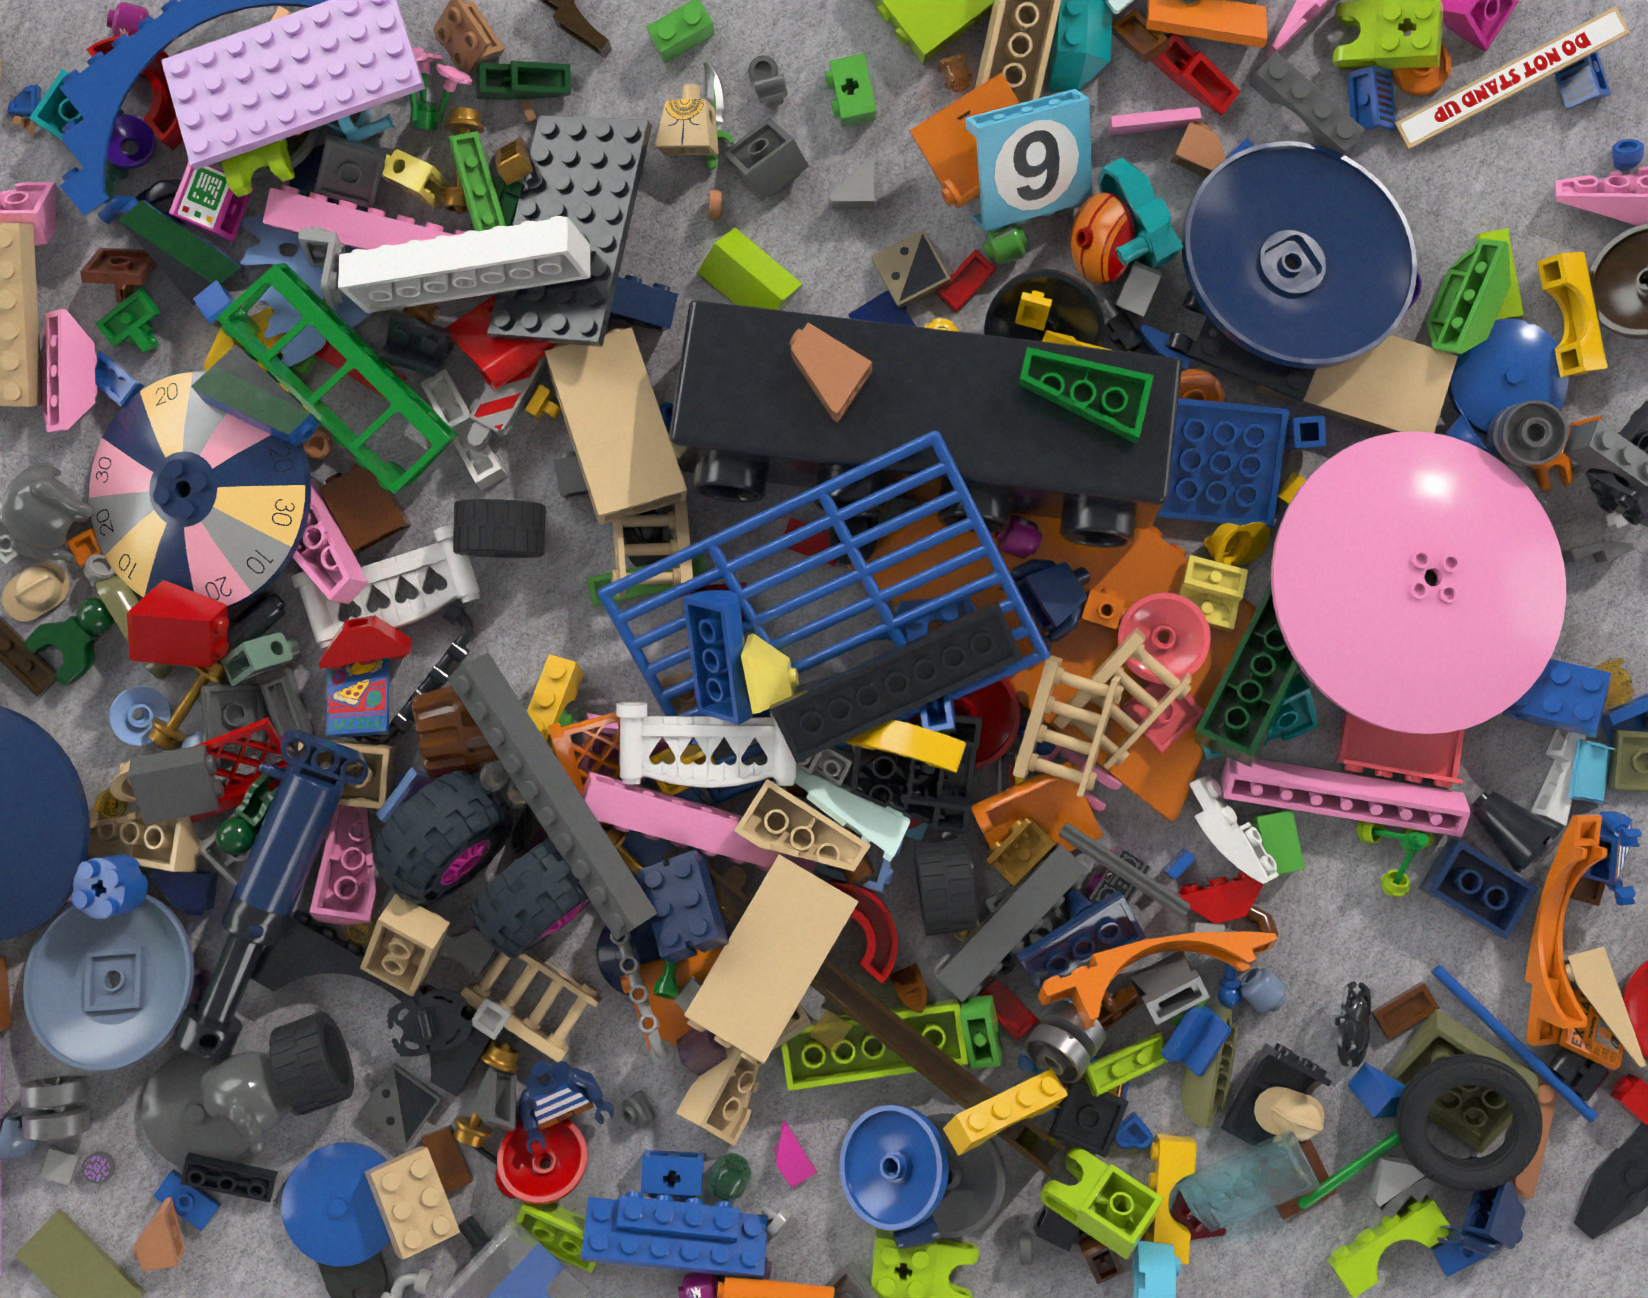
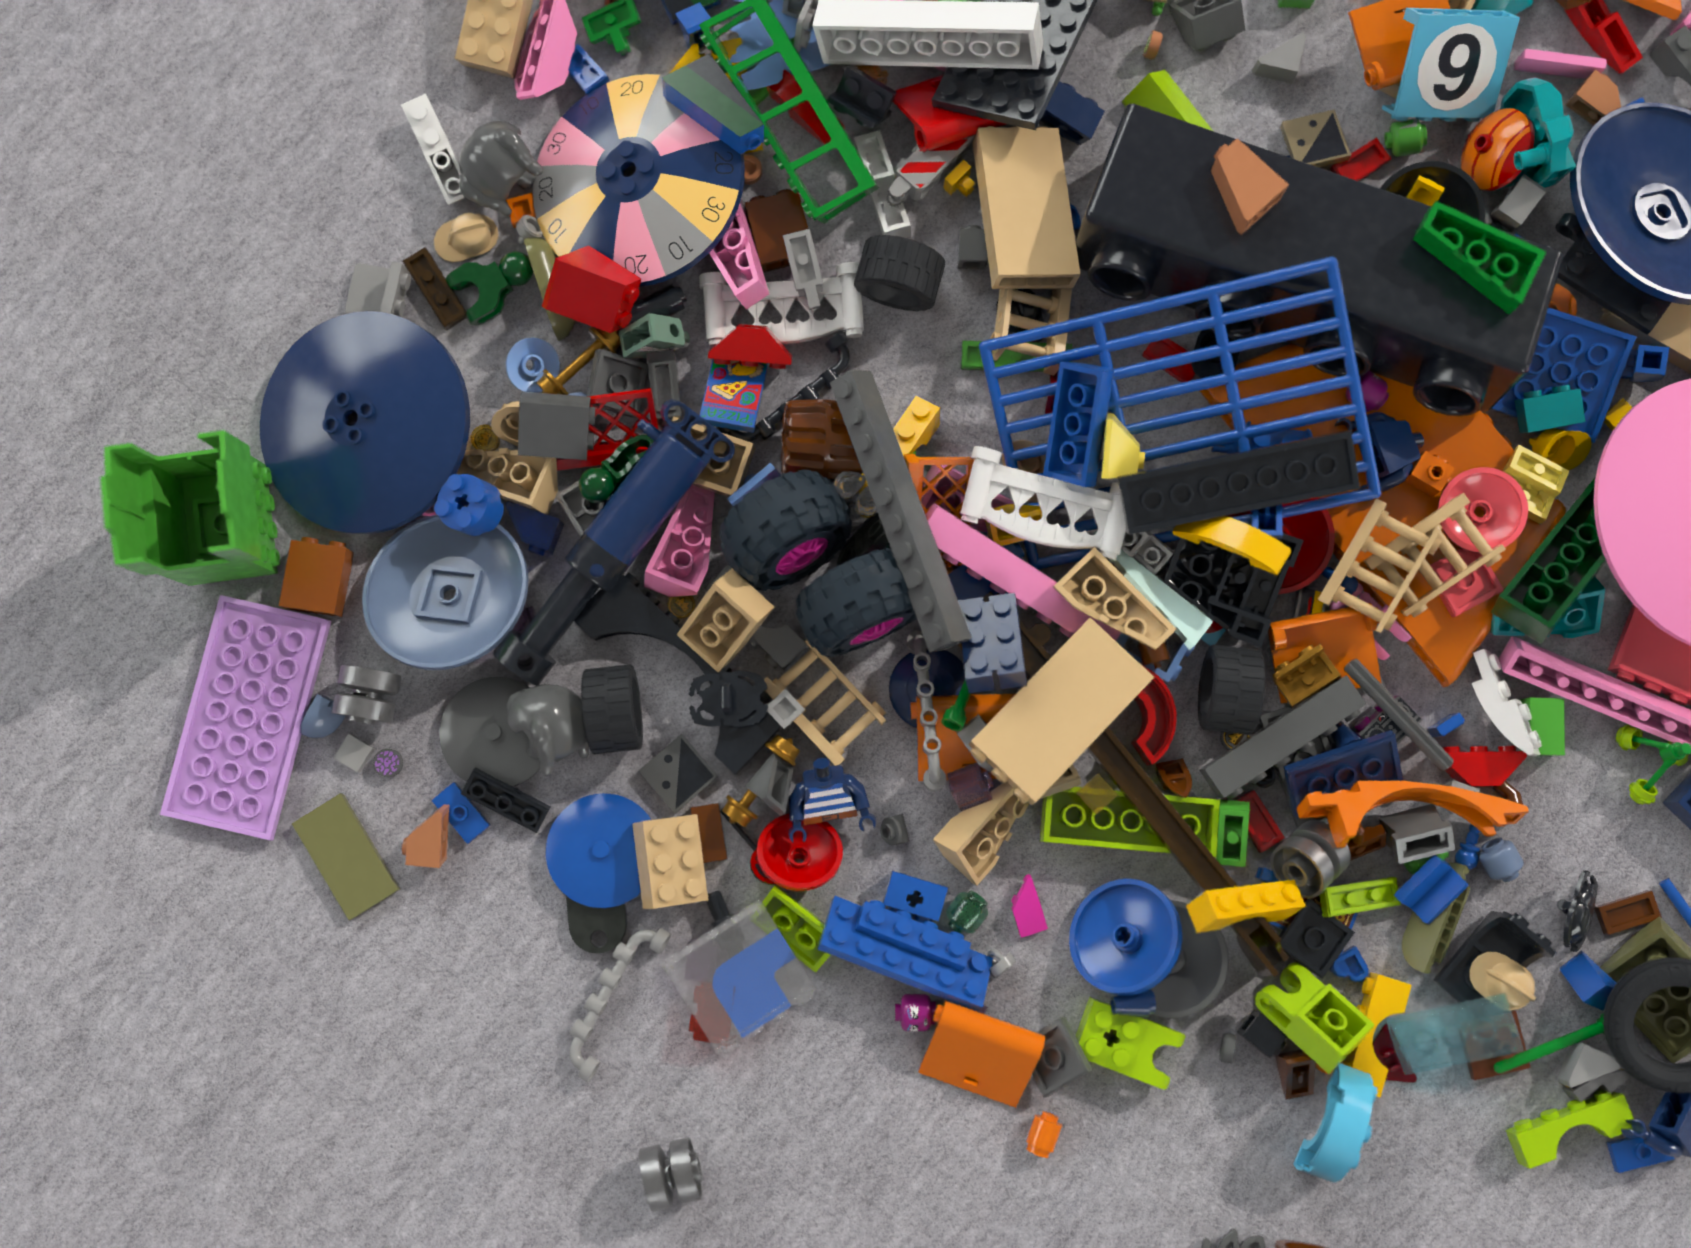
camera: 10 degrees right, 5 degrees down
none -> light grey hinge [783,229,823,310]
none -> teal brick [1515,384,1585,433]

